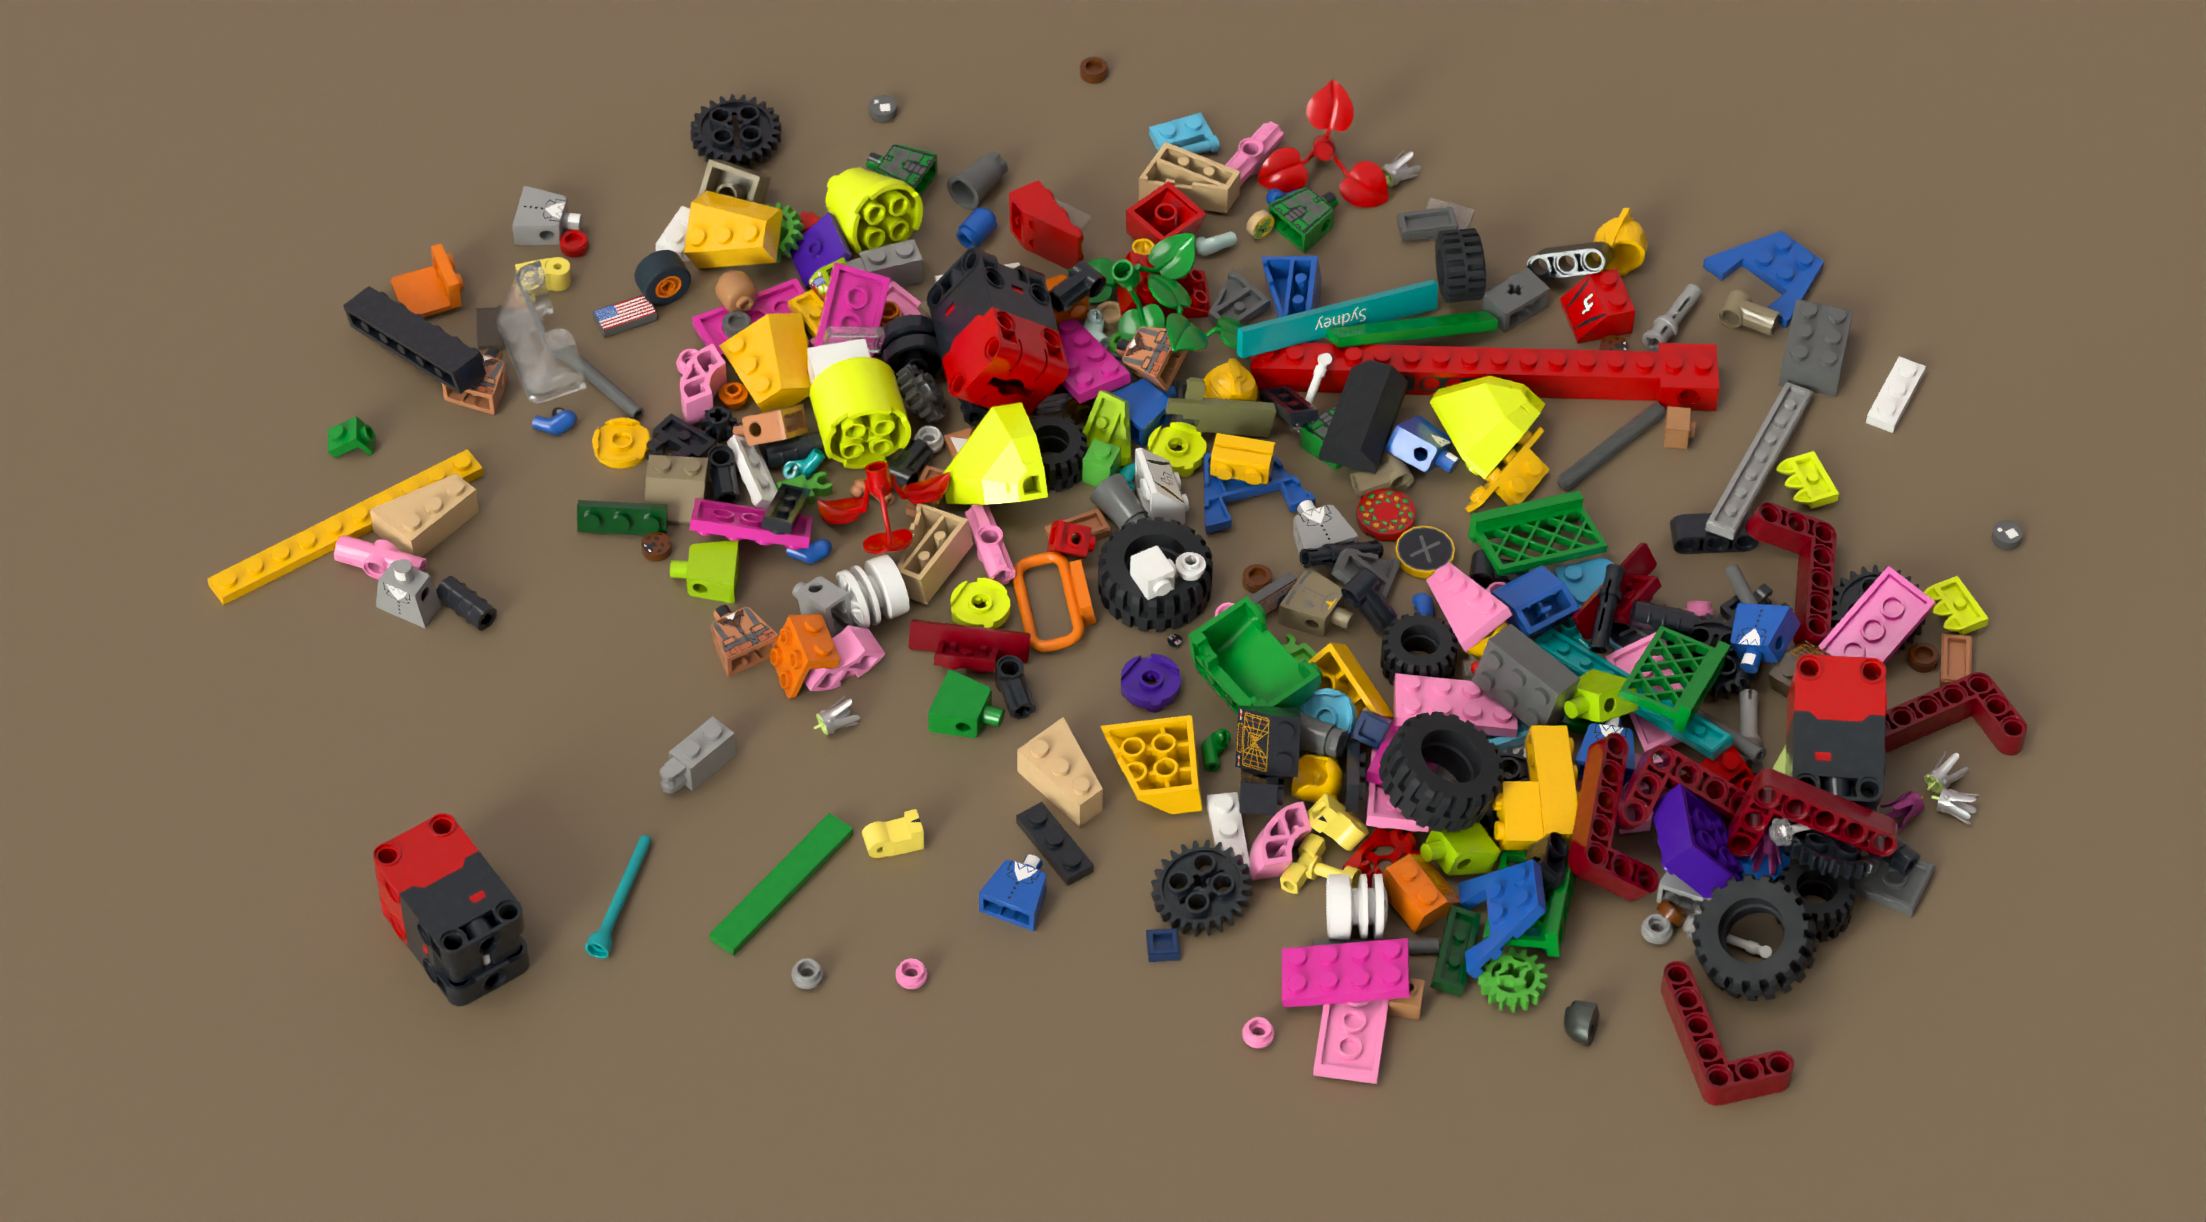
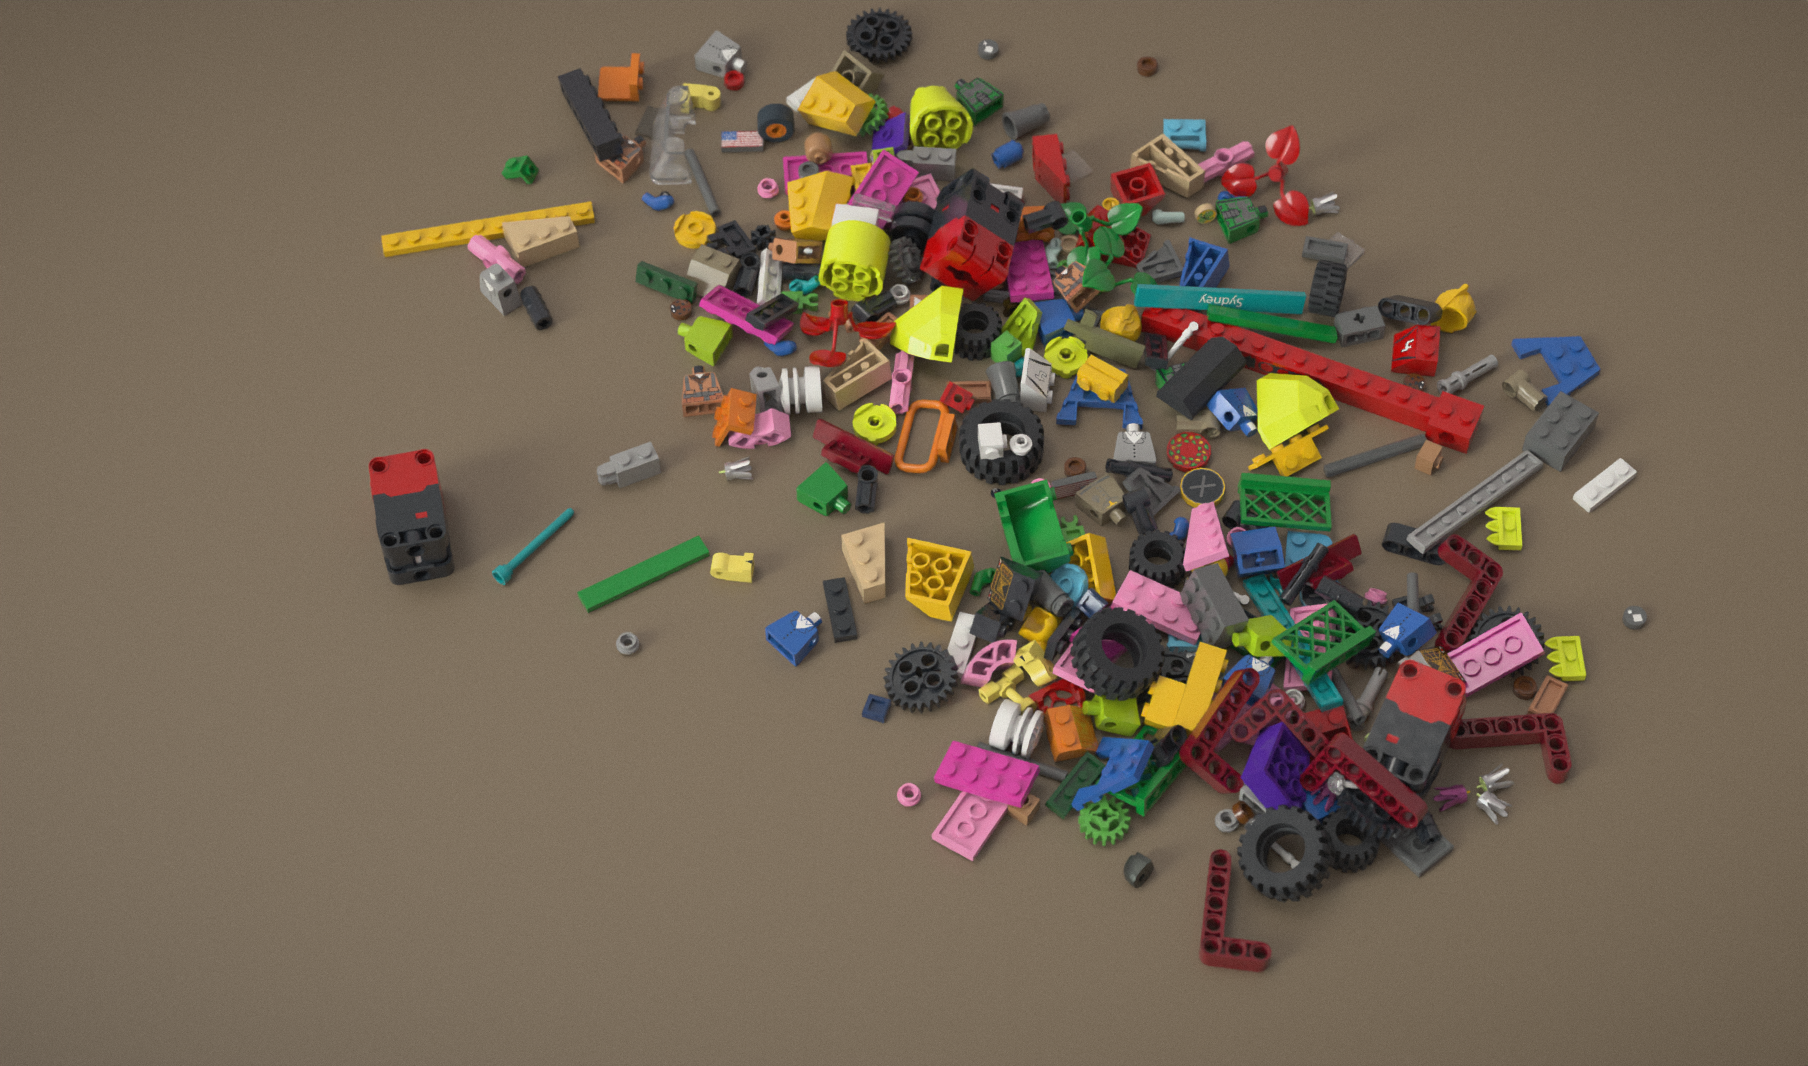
camera: 25 degrees right, 5 degrees up
bright pink brick [680,344,727,425] -> none
bright pink plate [896,958,927,989] -> none
dark purple plate [1121,654,1181,713] -> none

